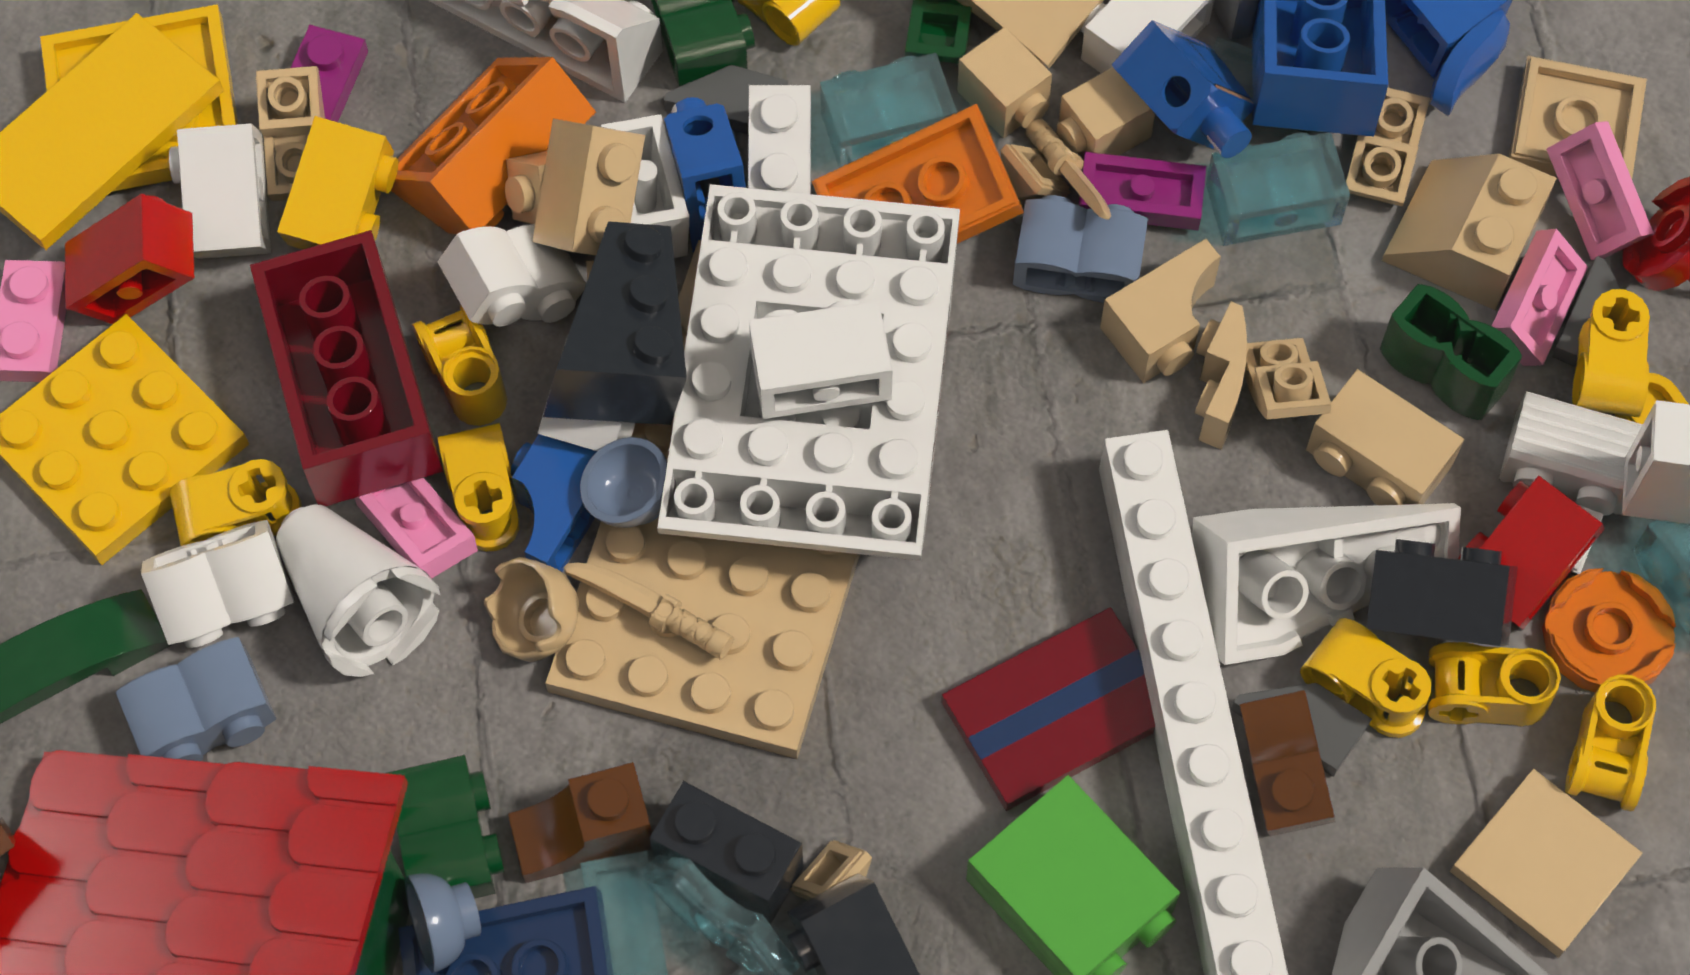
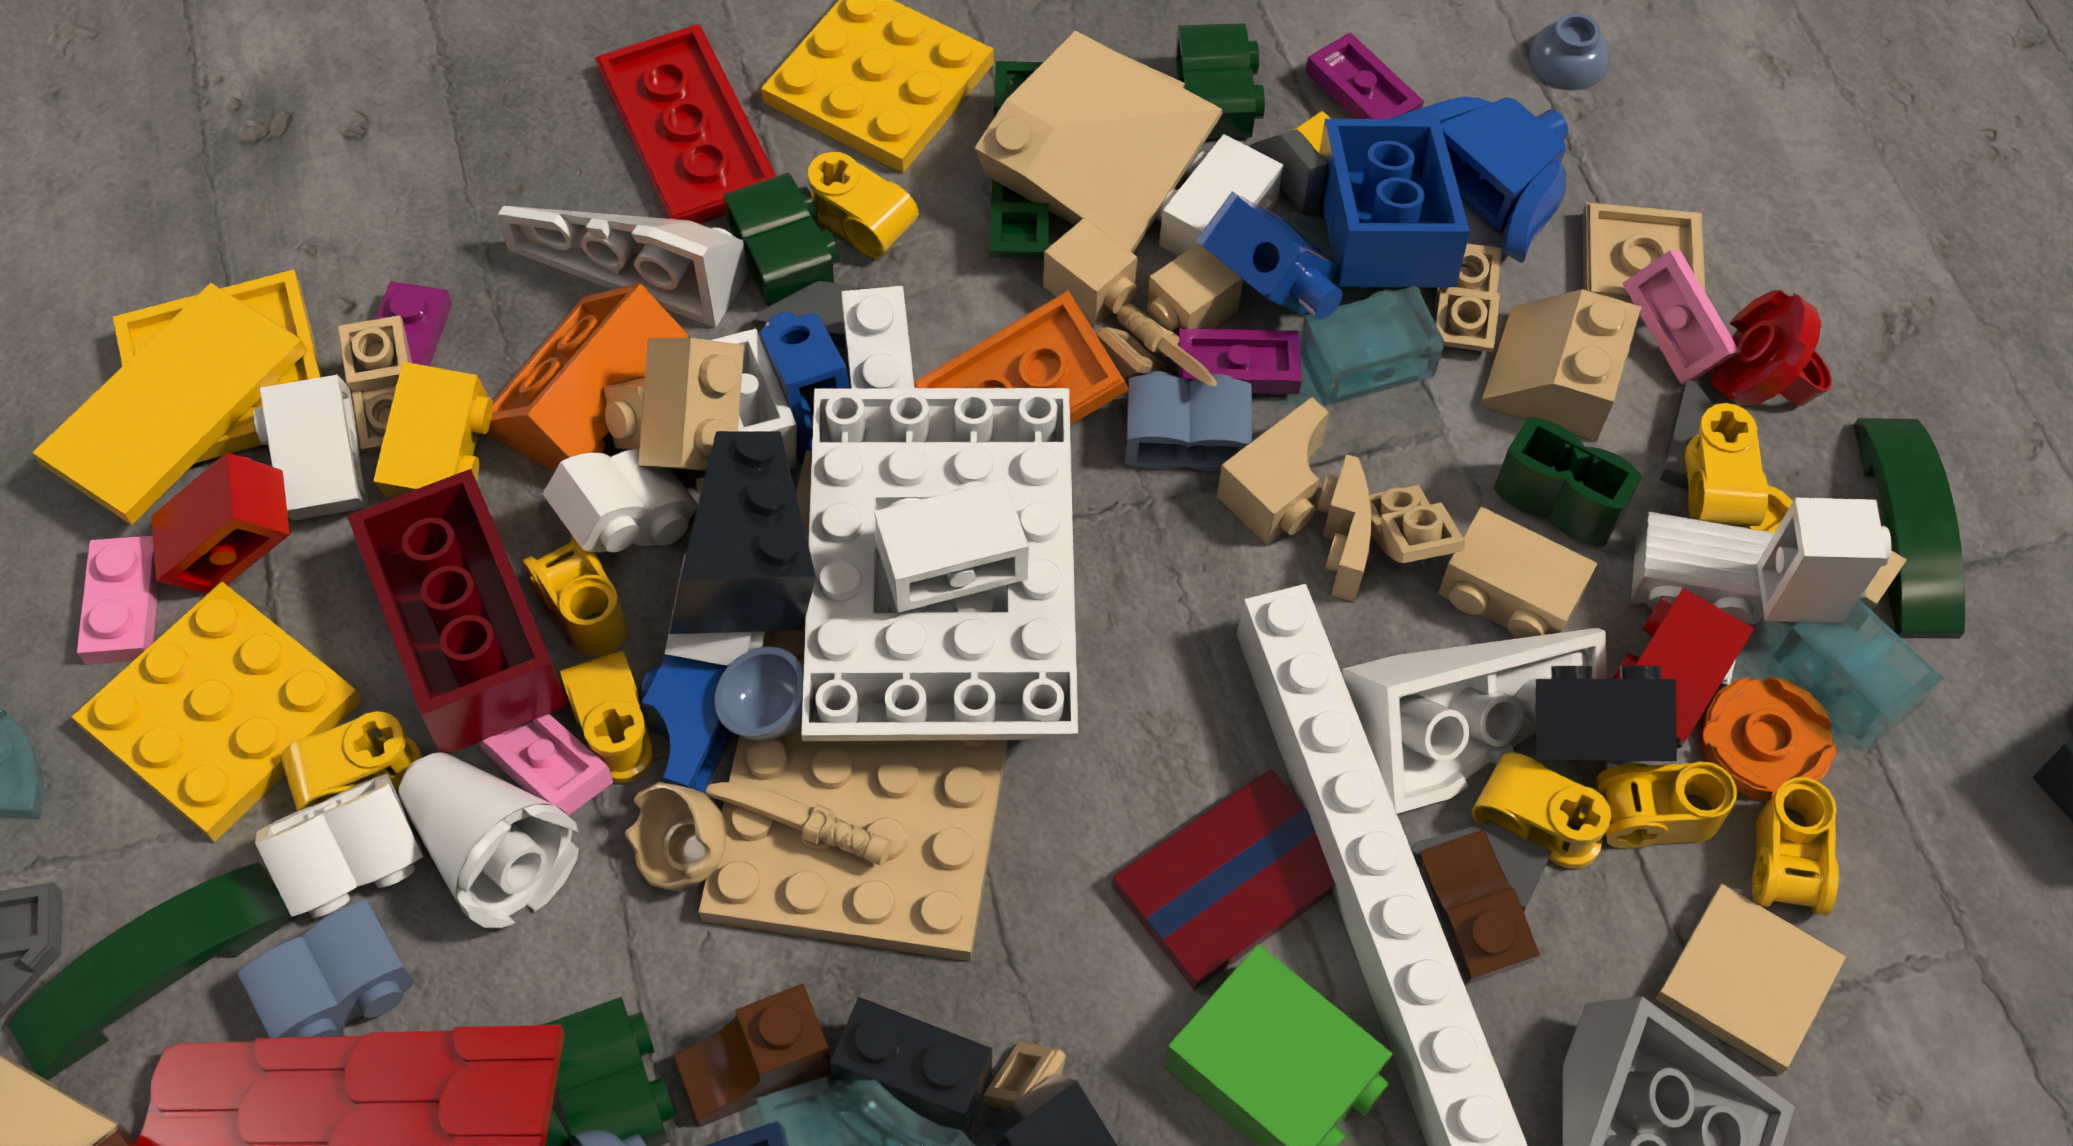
camera: 10 degrees left, 5 degrees down
clear light blue brick [820,53,957,168] -> none
bright pink plate [1492,229,1588,366] -> none

